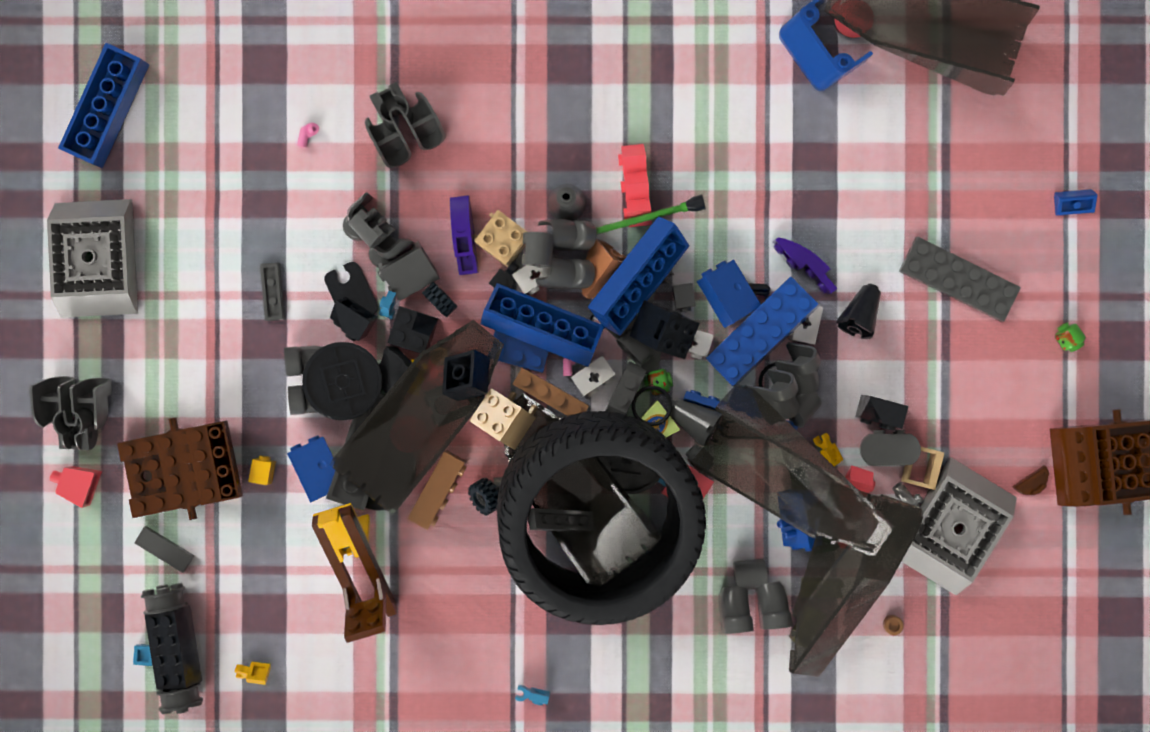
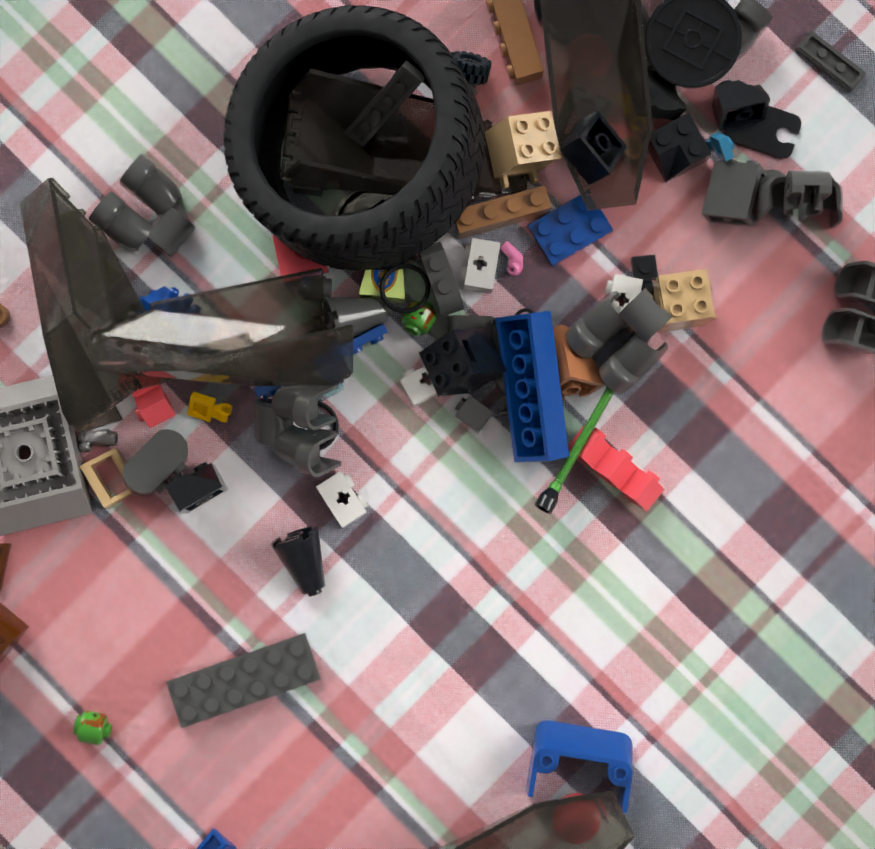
camera: 135 degrees right, 5 degrees down
black bush [422,282,458,317] -> none
dark purple slope [450,195,479,275] -> none
blue brick [480,283,604,367] -> none
dark grey cone [548,184,586,221] -> none
blue piece [696,259,770,328] -> none
blue brick [706,276,819,387] -> none
dark purple slope [773,237,838,294] -> none

